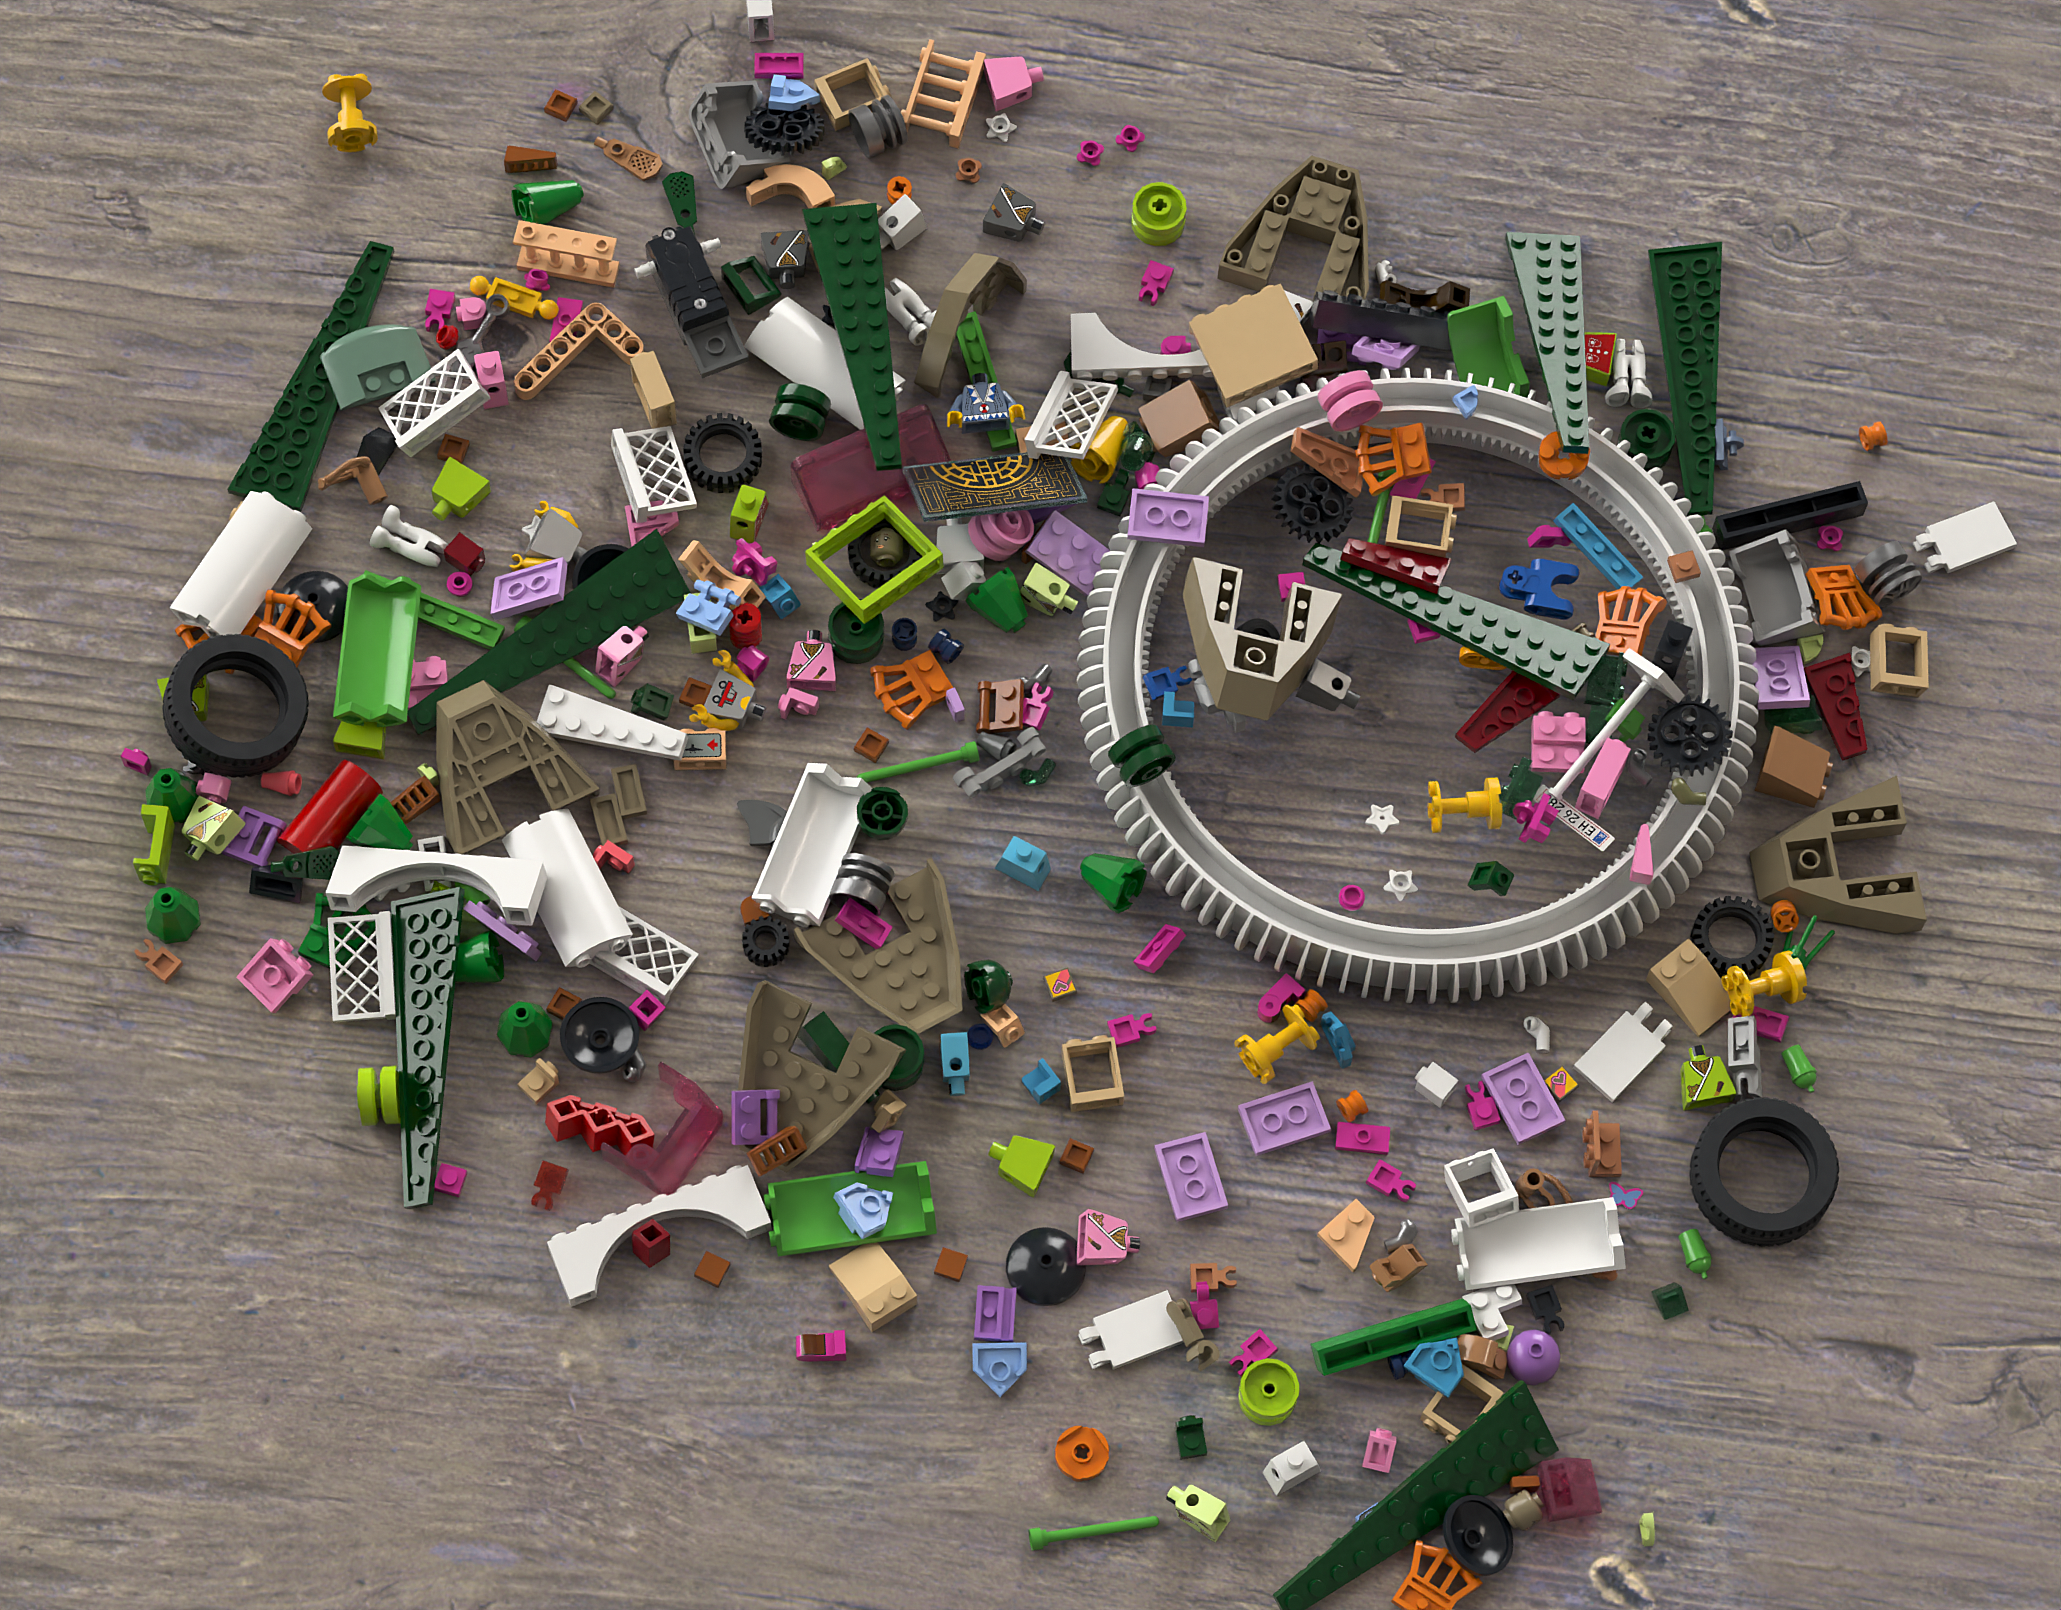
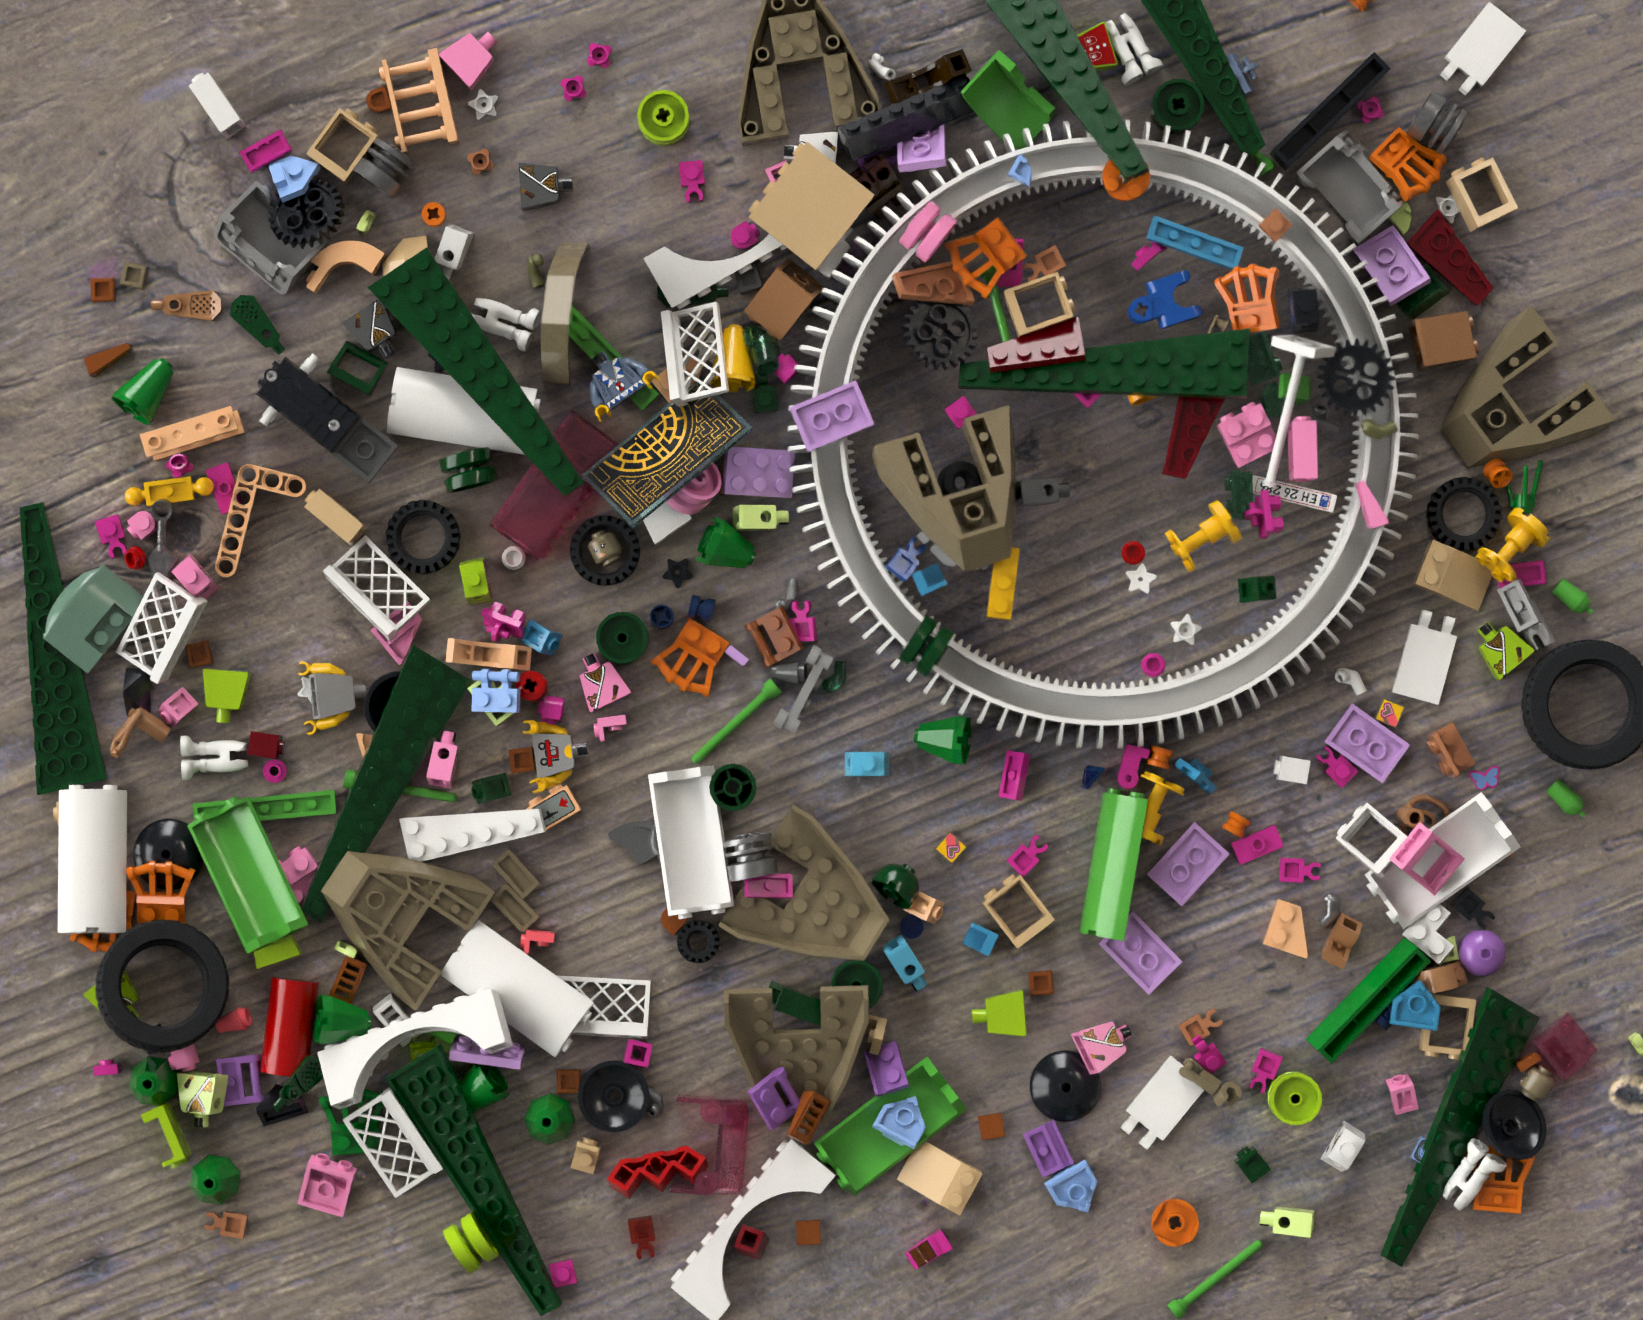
camera: 25 degrees left, 20 degrees up
lavender plate [490,557,568,620] -> none
lime window [805,495,944,624] -> none
dark orange tile [854,727,889,763] -> none
white brick [941,561,986,600] -> none
clear green slope [1652,1282,1689,1320] -> none
none -> bright pink bracket [158,687,199,728]
none -> dark orange tile [366,86,392,113]
none -> white plate [502,546,526,570]
none -> yellow brick [986,547,1020,621]
none -> bright green cylinder [1079,788,1149,941]
none -> clear blue slope [1081,765,1105,789]
none -> red plate [1121,541,1145,565]
none -> bright pink window [1390,822,1465,895]
none -> white piece [1442,1138,1507,1211]

